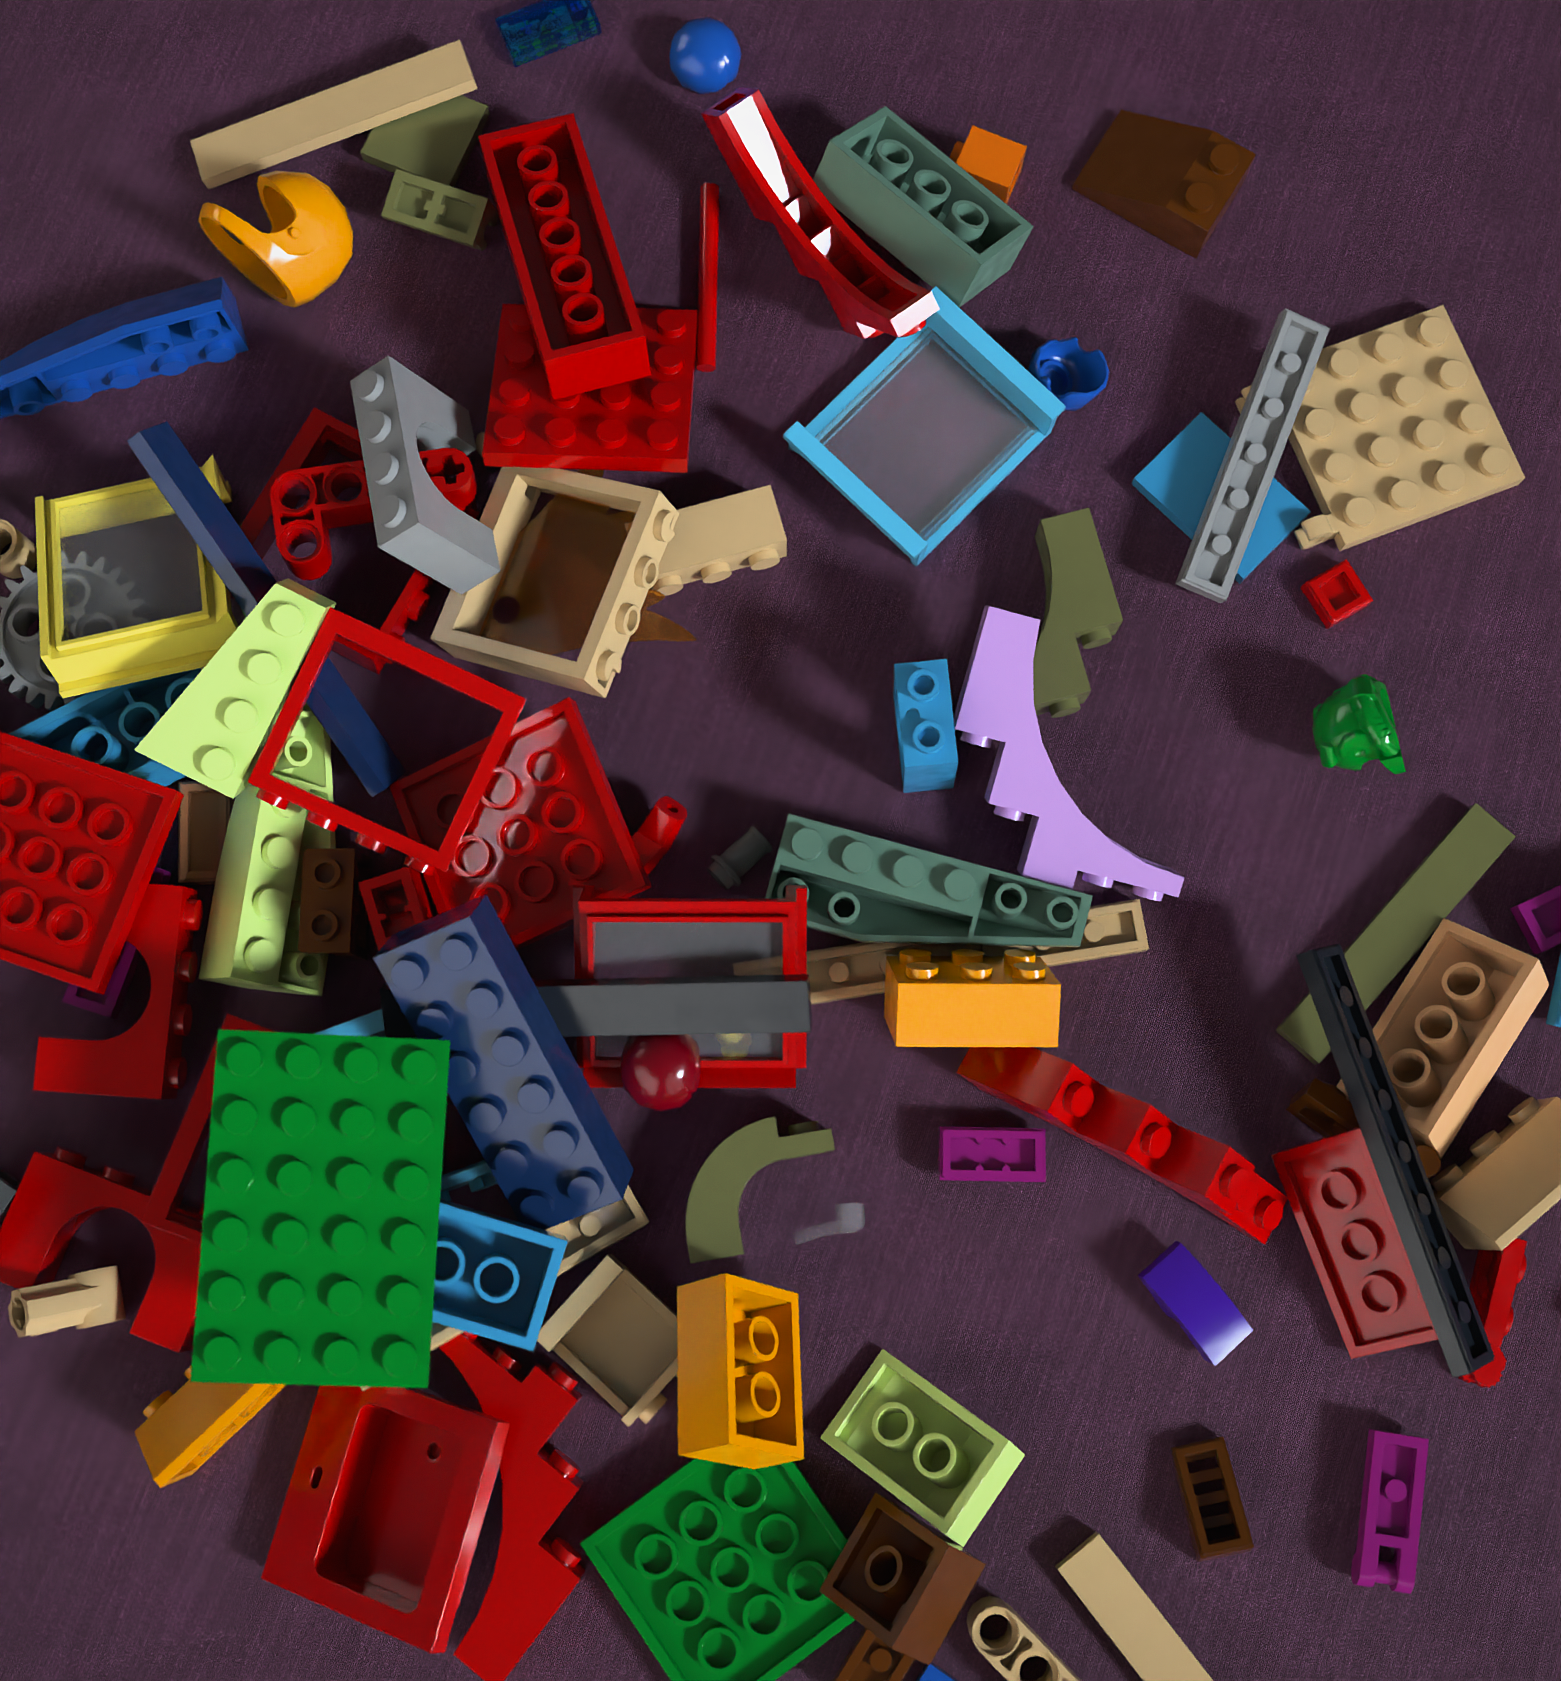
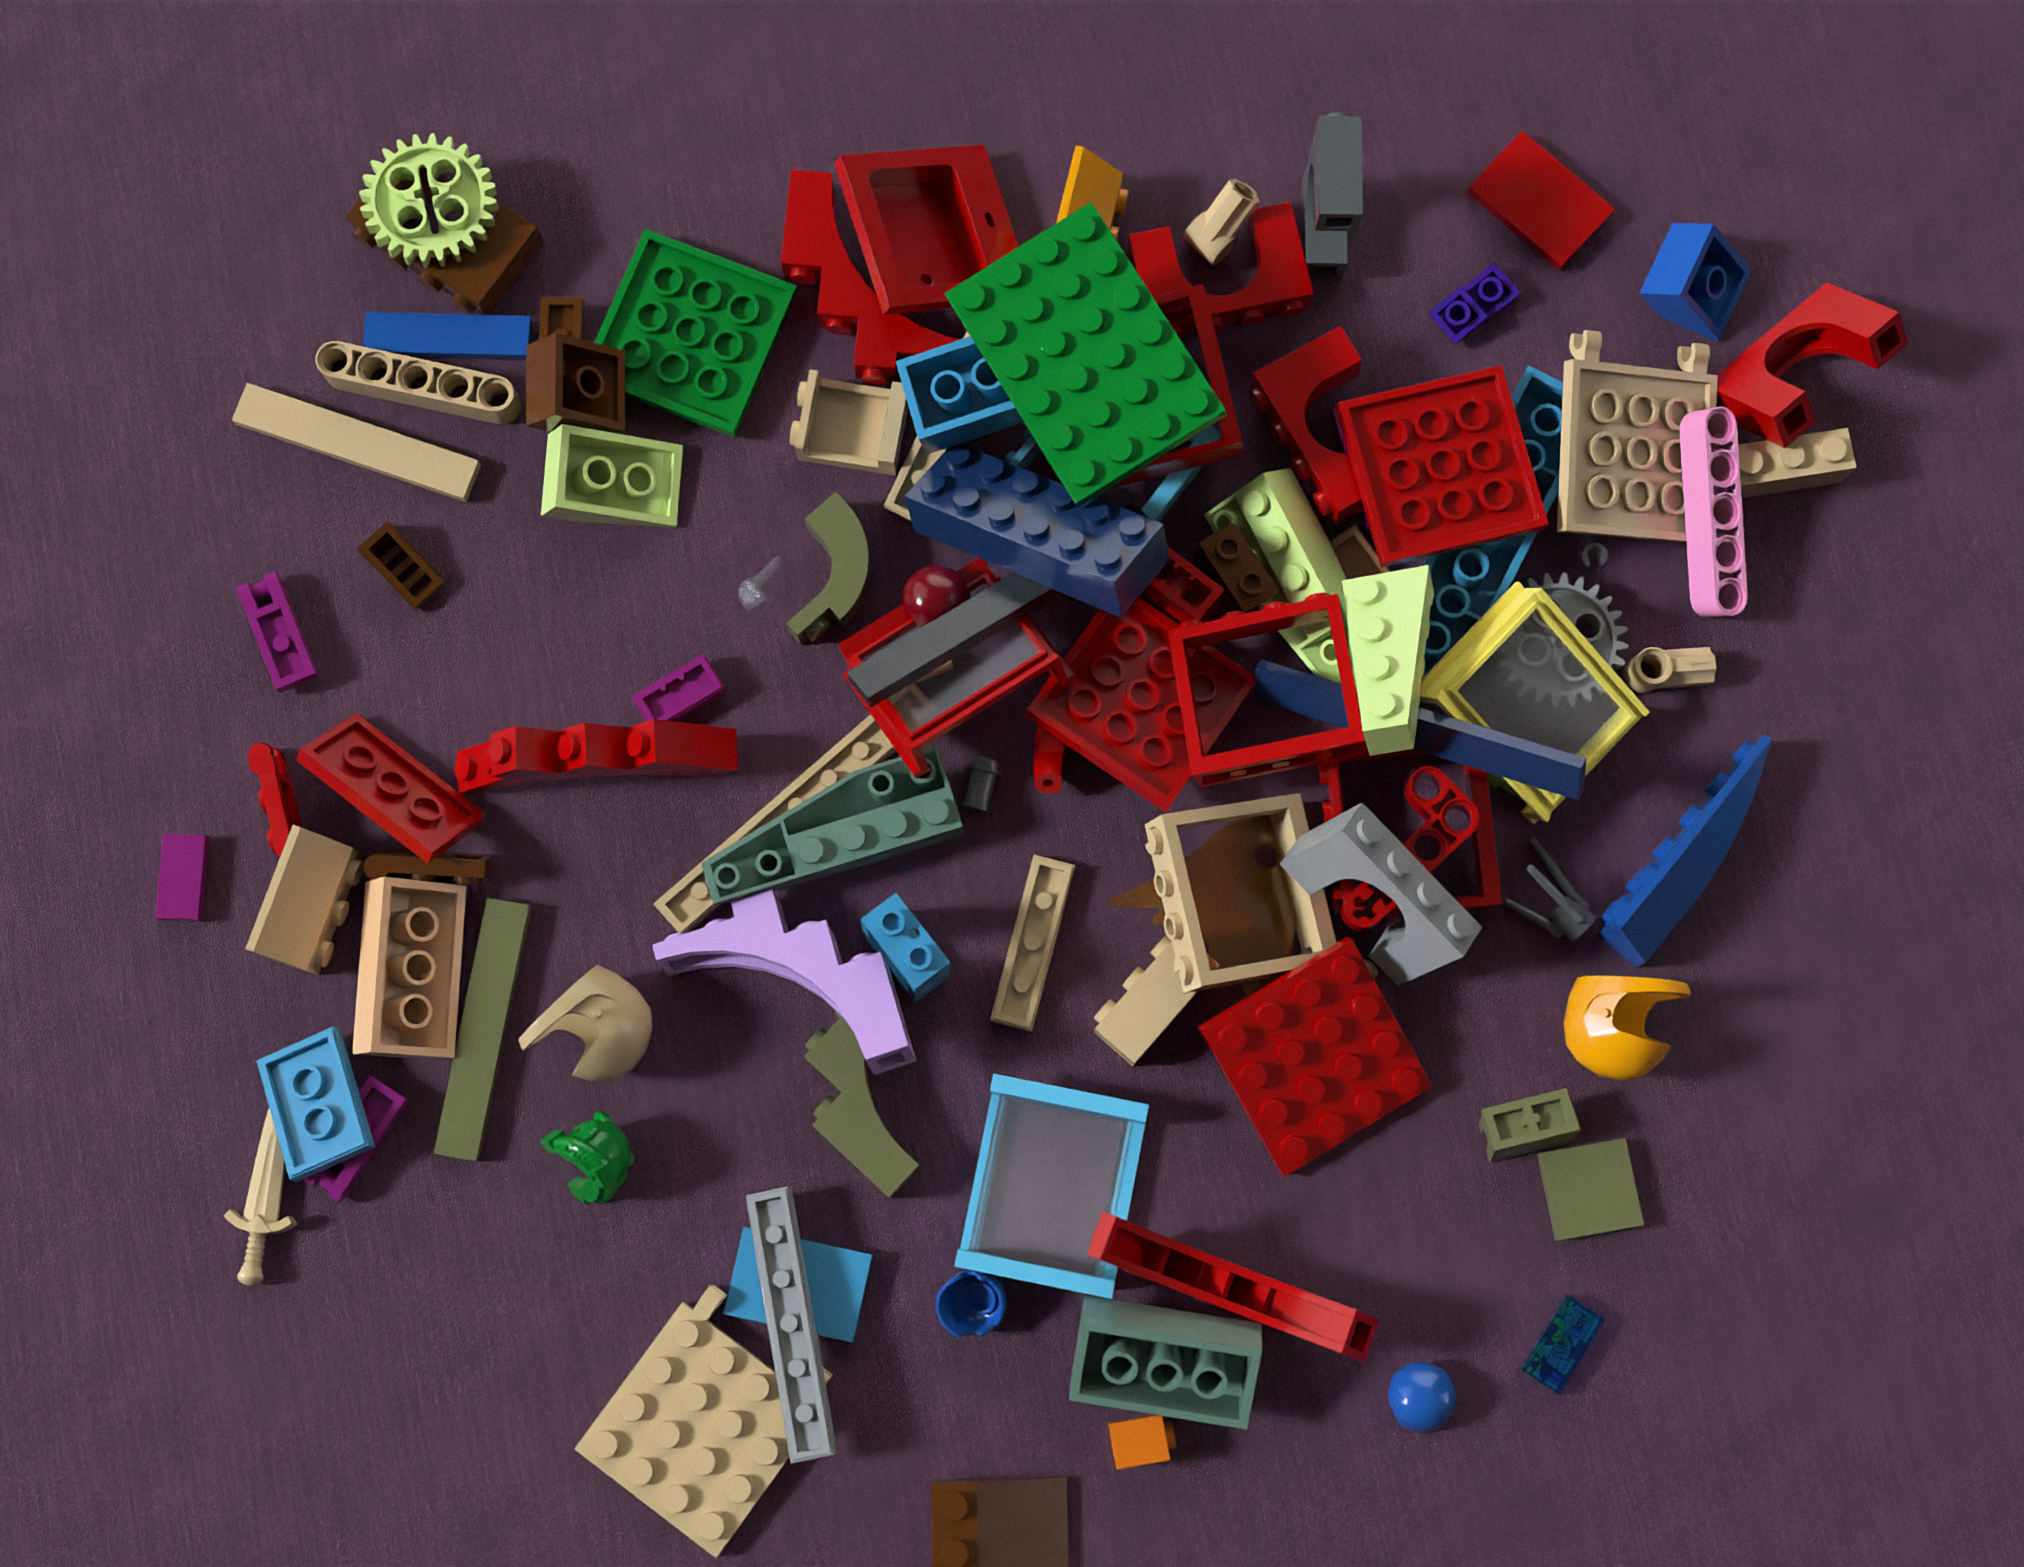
camera: 150 degrees right, 0 degrees up
tan tile [190,40,478,190] -> none
red brick [478,113,651,400] -> none
light orange brick [677,1273,804,1469] -> none
red bar [696,183,720,372] -> none
light orange brick [884,948,1061,1047] -> none
dark purple slope [1138,1241,1253,1366] -> none
black tile [1296,943,1495,1377] -> none
red tile [1300,559,1374,629] -> none
none -> tan piece [518,965,652,1081]
none -> tan tile [990,855,1075,1032]
none -> dark grey plant [1503,838,1596,941]

